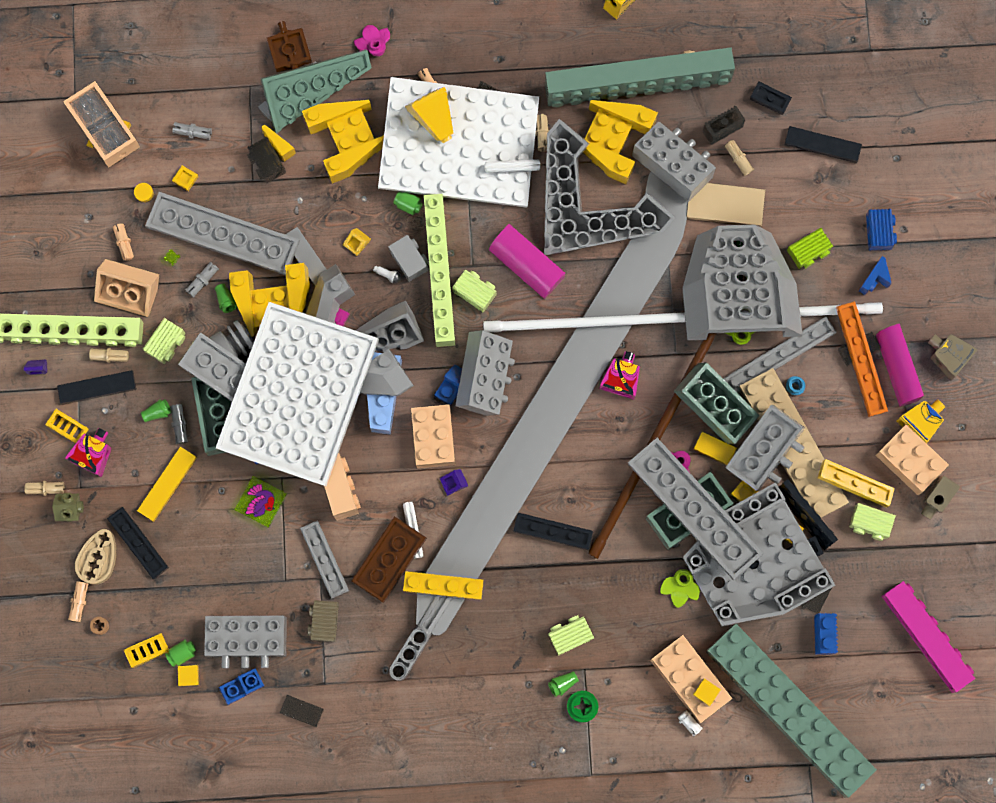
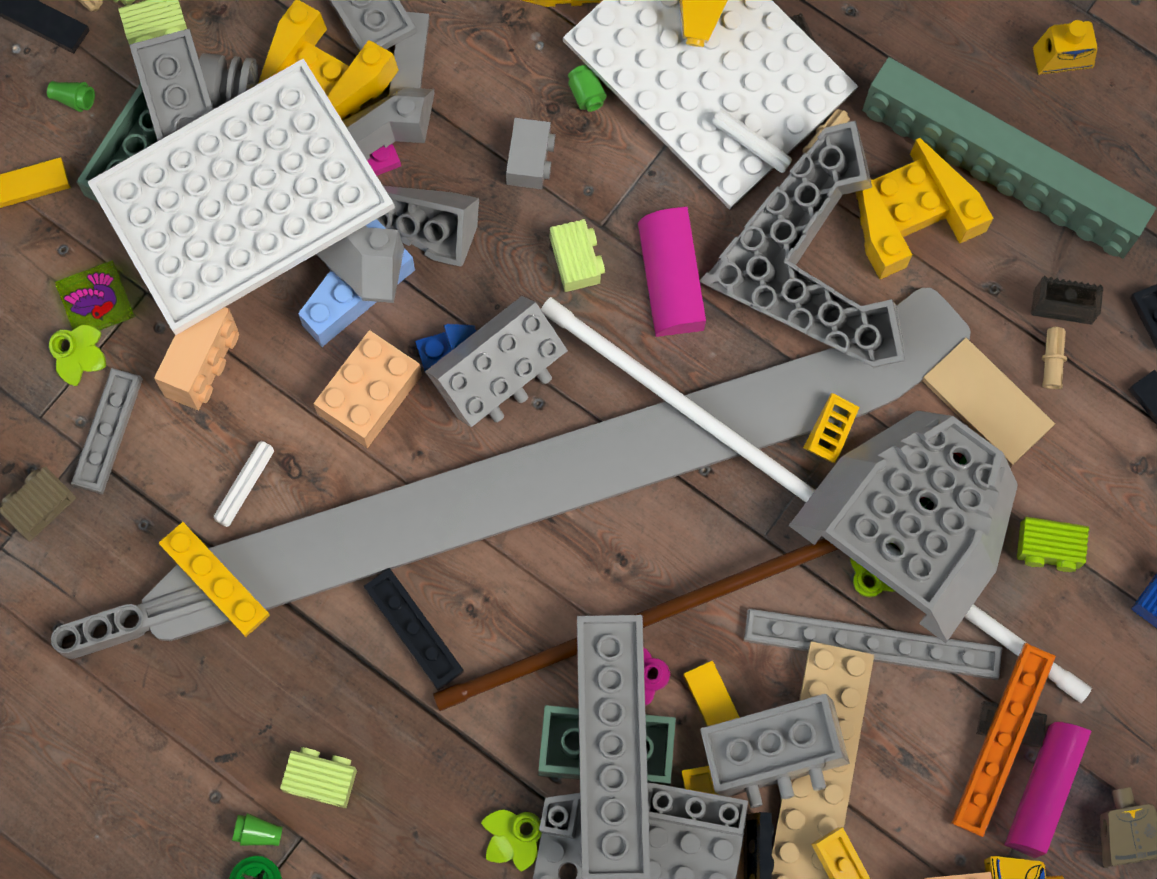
camera: 35 degrees right, 5 degrees down
dark grey pin [170,404,188,444] -> none
bright green cone [215,284,237,313] -> none
yellow slope [343,228,371,256] -> none
reddish brown tile [352,516,427,603] -> none
white piece [373,266,401,284] -> none
yellowish green brick [424,194,455,347] -> none
dark purple slope [439,469,468,496] -> none
torso [600,351,640,400] -> none
light grey piece [632,122,716,202] -> none
sand green brick [674,363,760,444] -> none
dark azure plate [786,376,805,396] -> none
blue slope [859,256,891,295] -> none
none -> lime plate [49,325,106,386]
none -> yellow slope [803,393,859,463]

